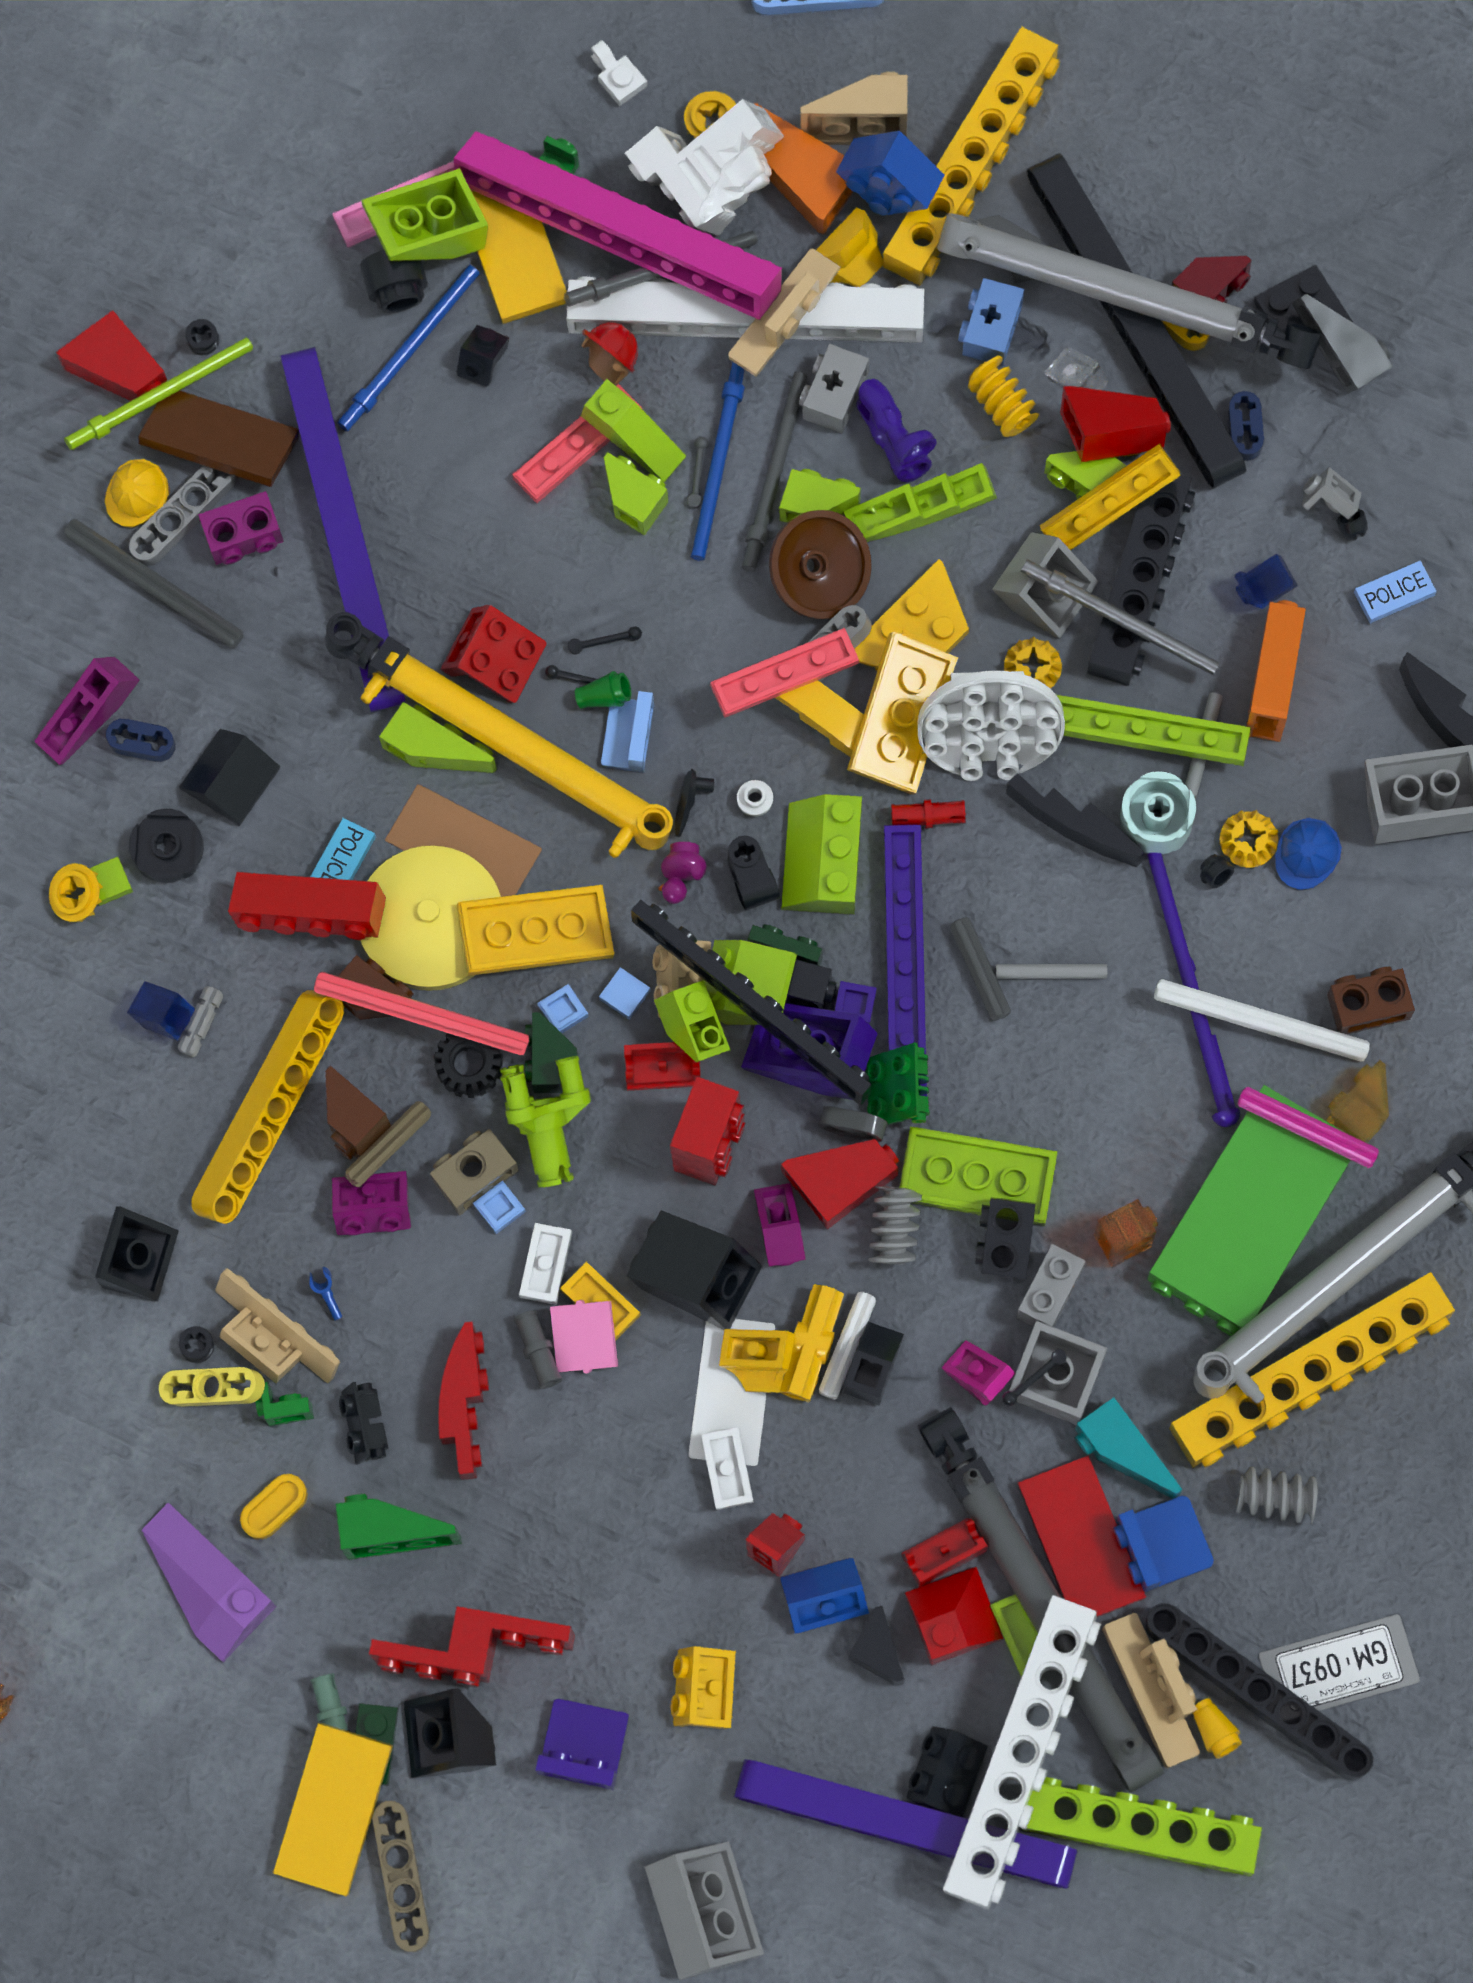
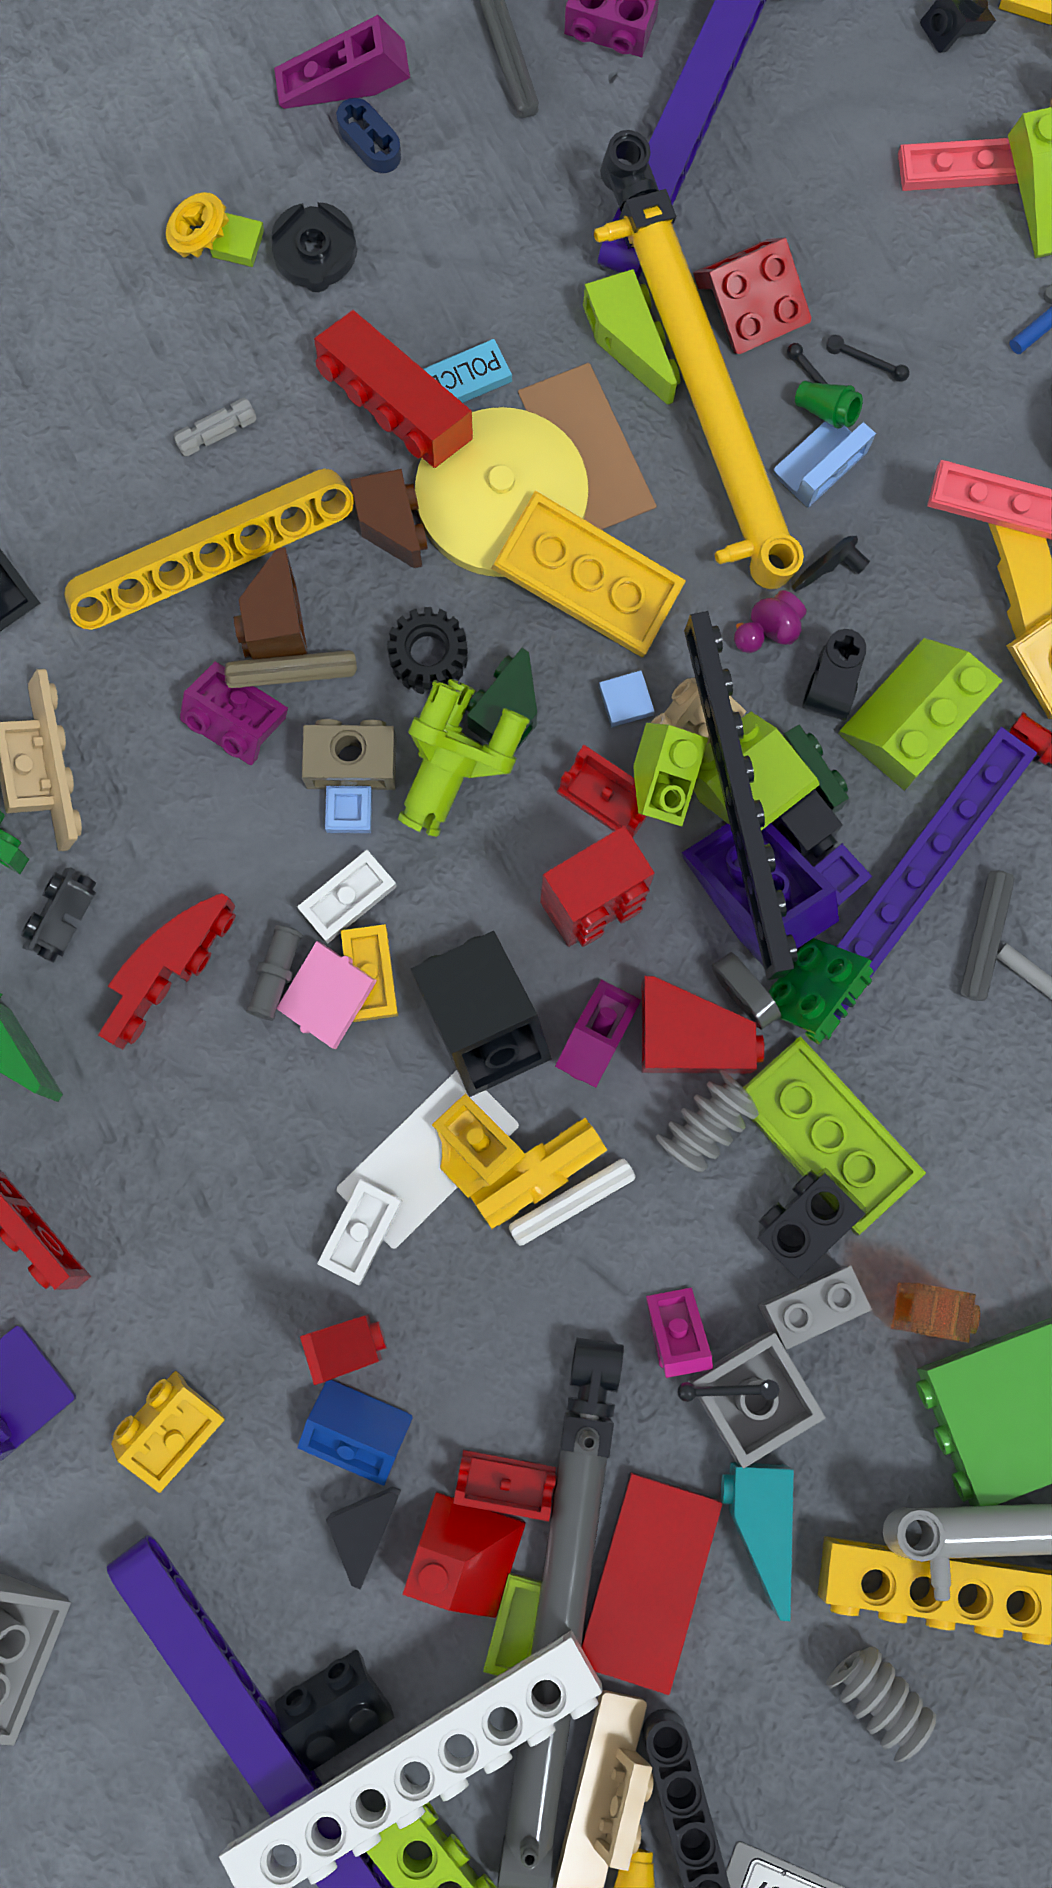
camera: 30 degrees right, 5 degrees up
clear blue brick [127,981,195,1041] -> none
black slope [179,729,281,826] -> none
blue hand [309,1267,343,1321] -> none
coral axle [314,972,529,1056] -> none
light blue tile [537,984,589,1033] -> none
lime slope [604,452,669,536] -> none
white plate [737,780,773,817] -> none
black slope [844,1322,904,1406] -> none
blue bracket [1113,1496,1214,1592] -> none

